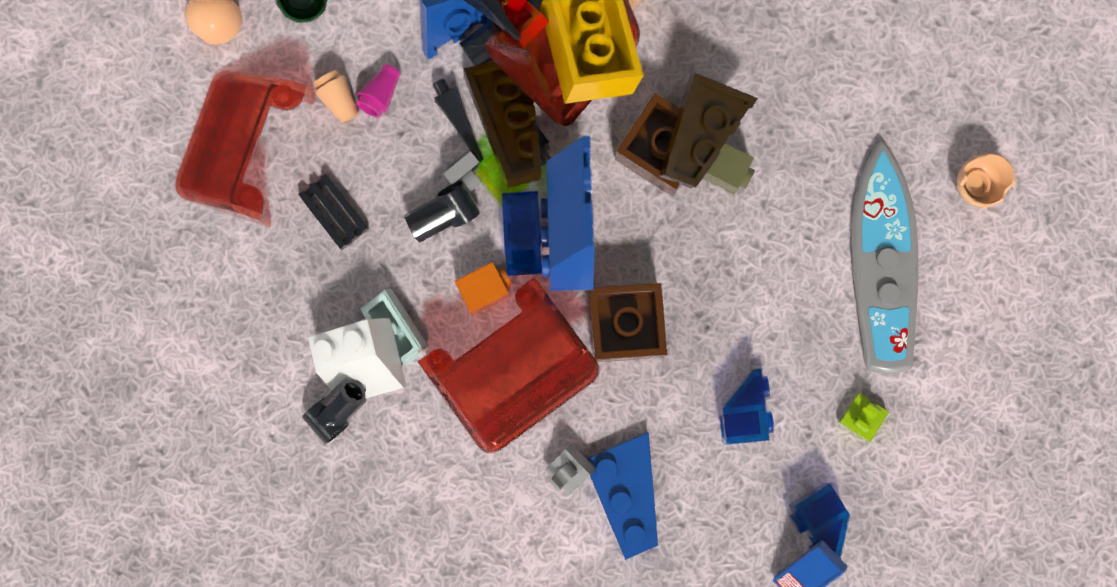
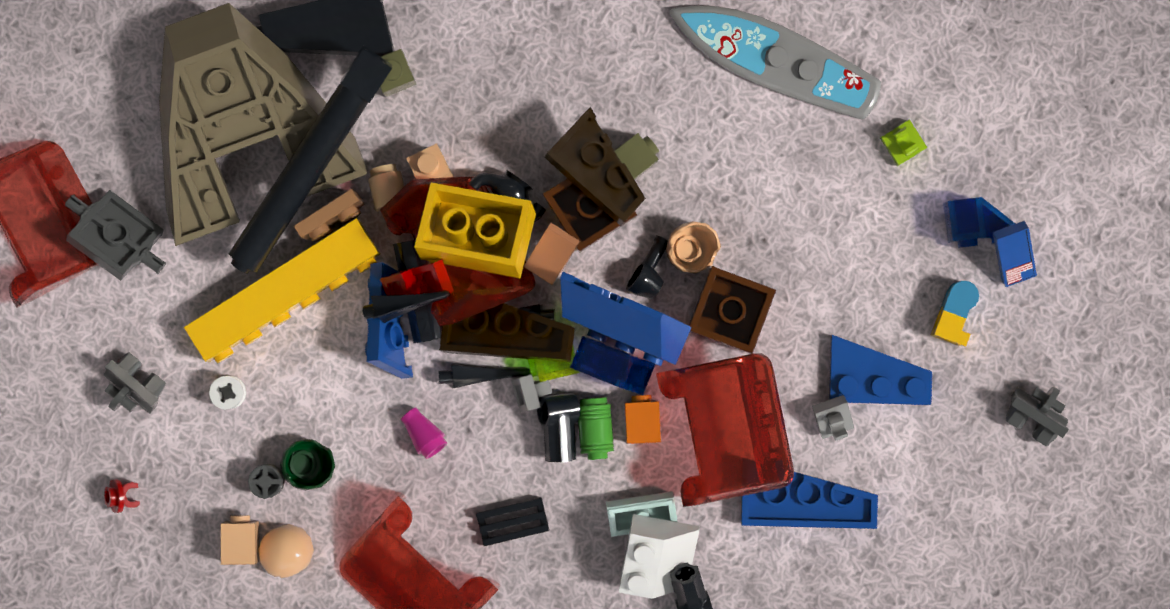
camera: 70 degrees left, 5 degrees up
light nougat cone [313,70,360,124] -> none
clear blue slope [719,369,774,445] -> none
none -> black piece [468,170,546,222]
none -> nougat slope [523,223,580,285]
none -> bright green head [578,397,614,460]
none -> black bar [626,235,668,299]
none -> light nougat hair [666,221,721,274]
none -> blue wing [741,457,878,529]
none -> leg [930,281,979,347]

